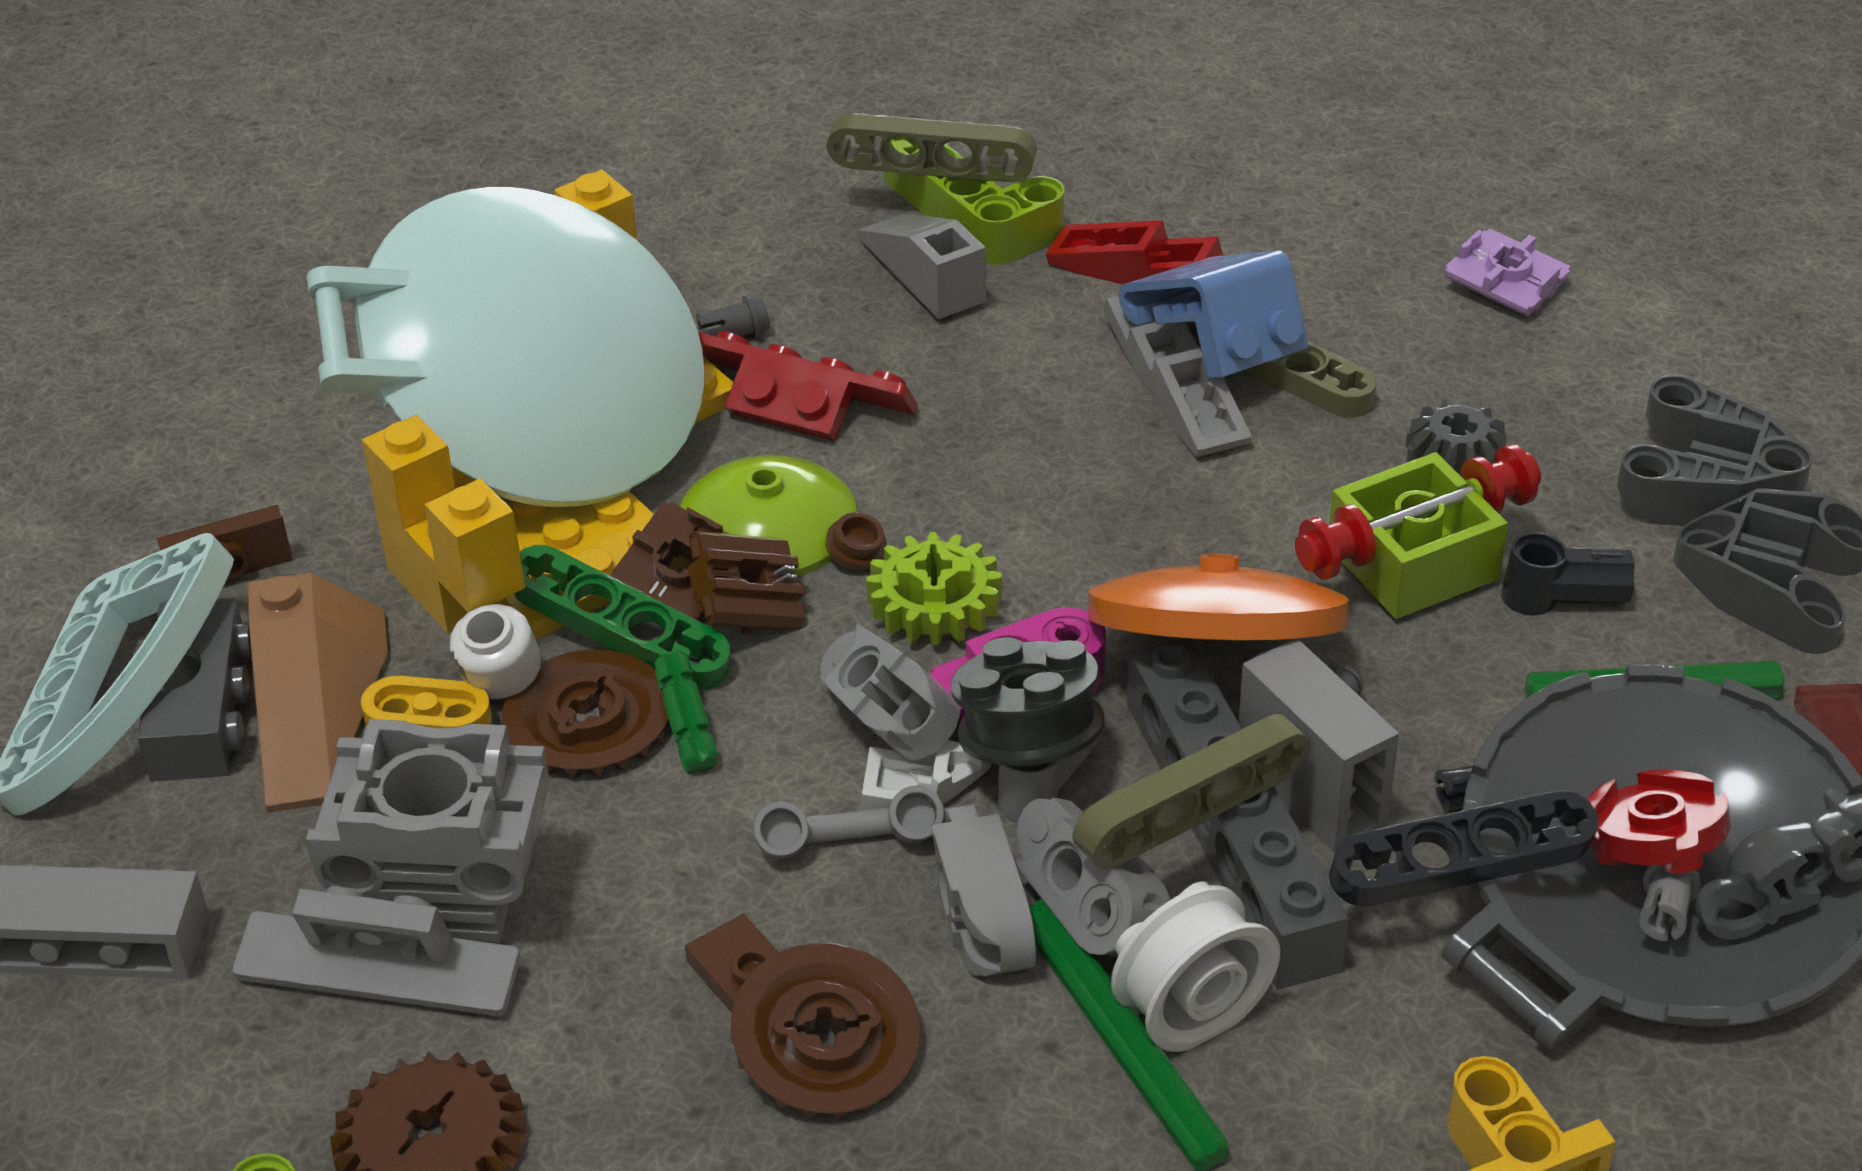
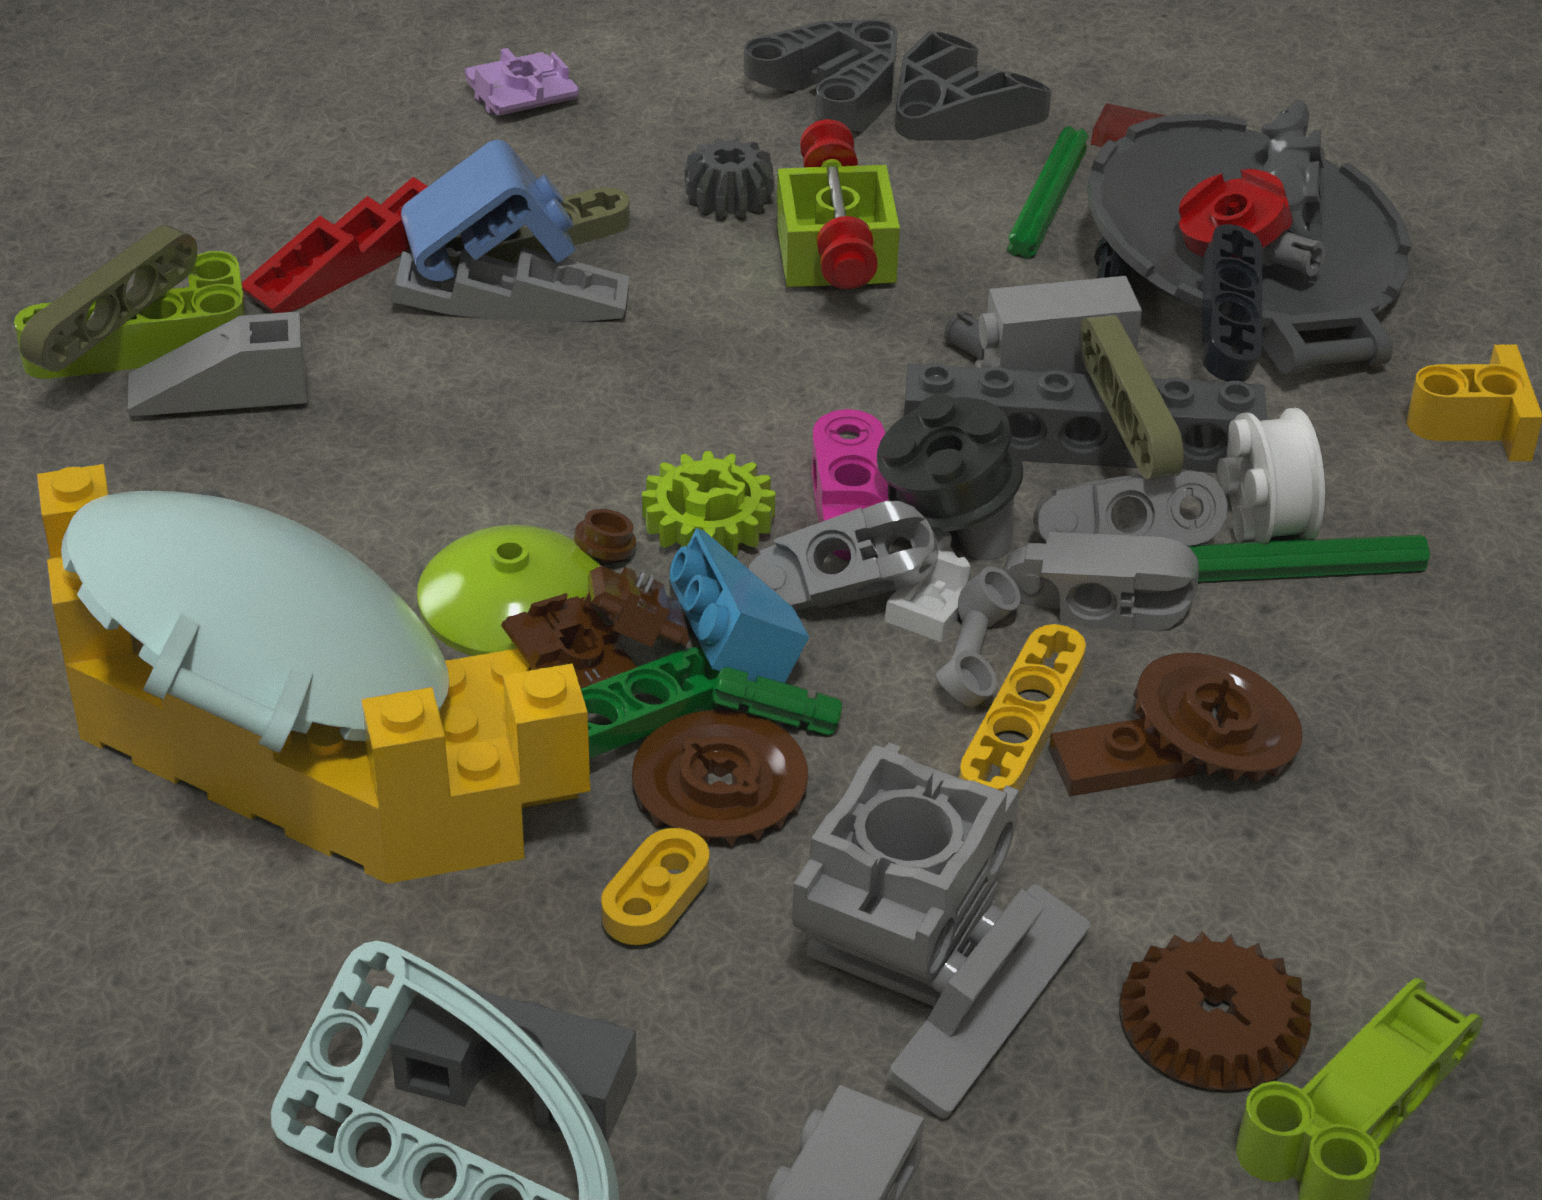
camera: 70 degrees left, 0 degrees up
reddish brown plate [157,505,293,579] -> none
medium nougat wedge [248,573,389,813] -> none
white head [450,604,541,700] -> none
red bracket [698,331,918,441] -> none
orange dish [1088,554,1349,640] -> none
black piece [1501,532,1635,616] -> none
none -> dark azure slope [669,528,809,683]
none -> yellow beam [959,624,1086,795]

